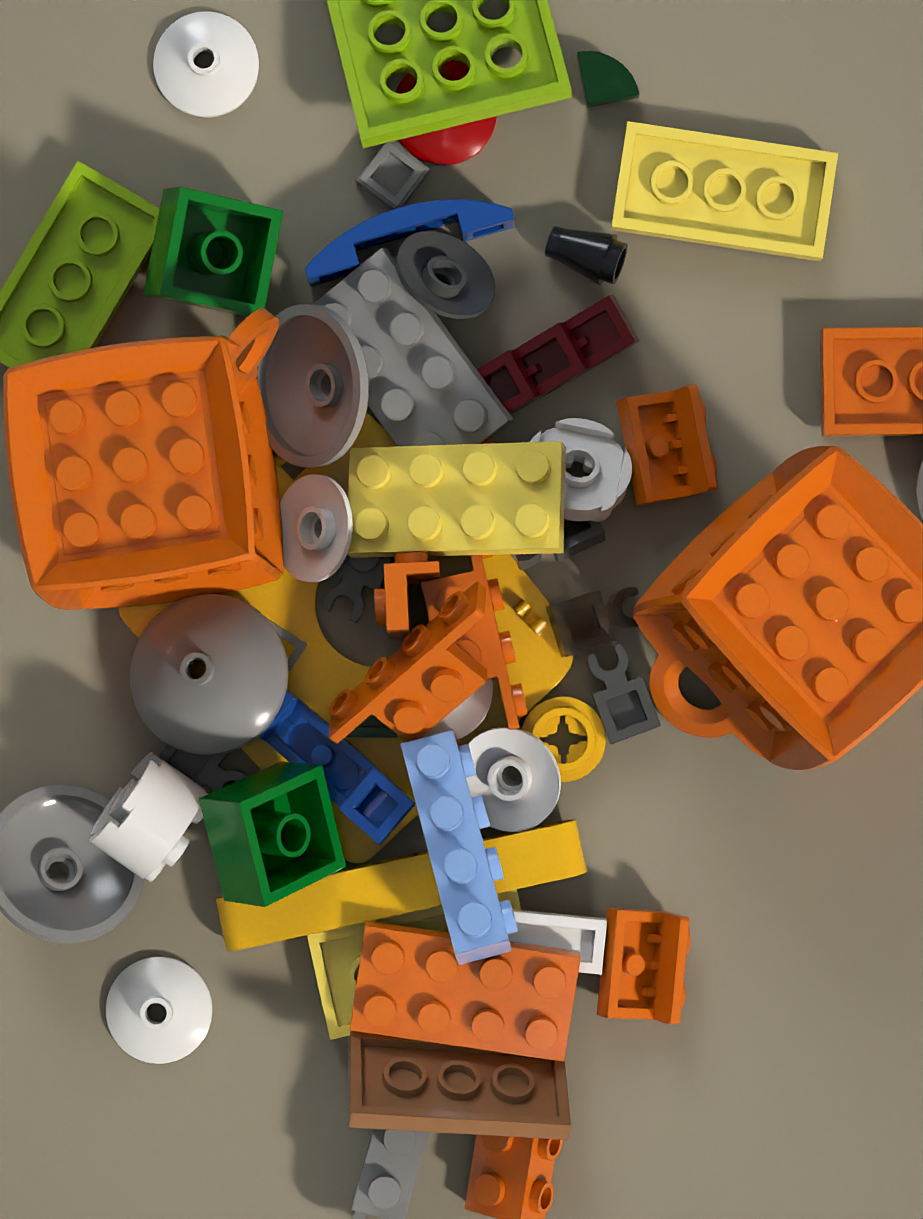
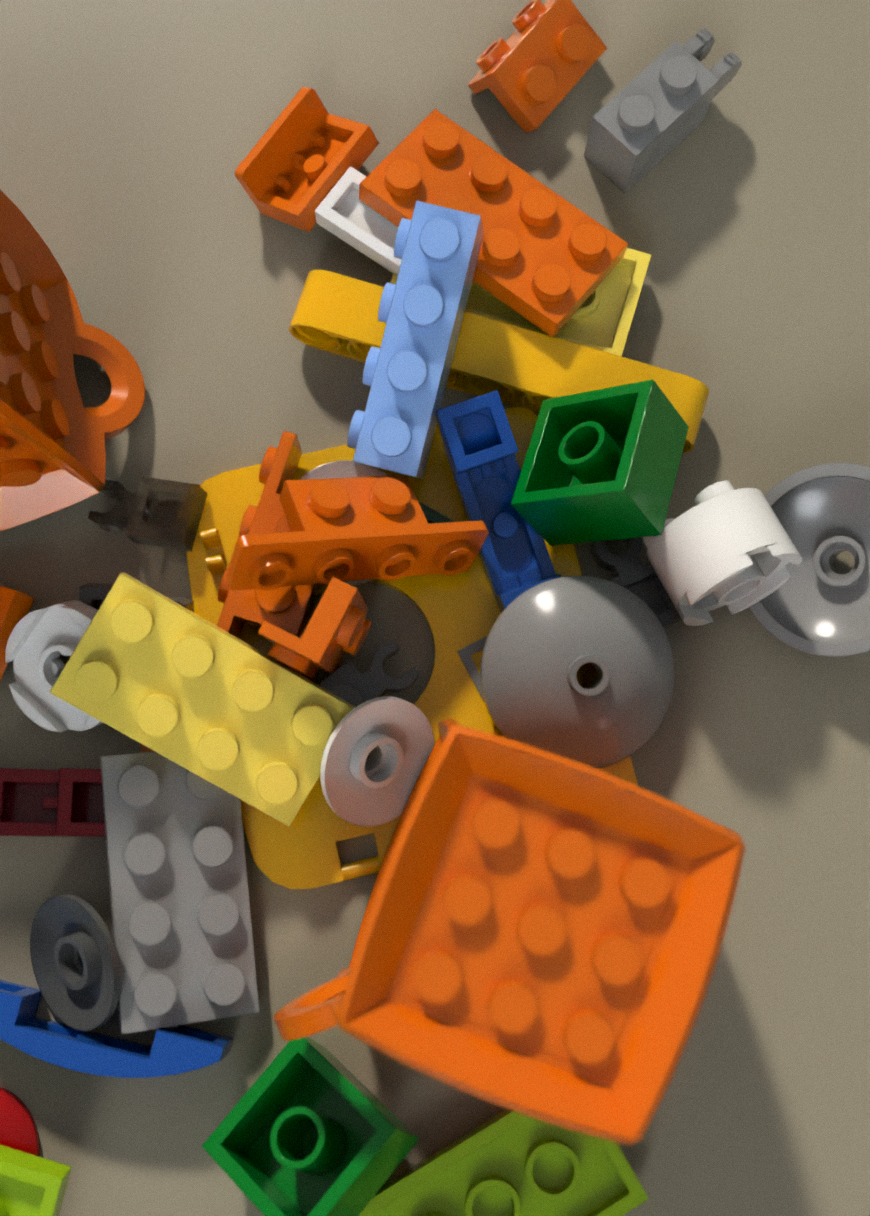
camera: 150 degrees left, 10 degrees down
white dish [106,956,213,1064] -> none
light grey dish [257,304,369,467] -> none
medium nougat plate [348,1031,571,1140] -> none
light grey tile [355,141,430,210] -> none
white dish [466,726,561,832] -> none
yellow gear [522,696,606,782] -> none
dark grey plate [587,644,661,745] -> none

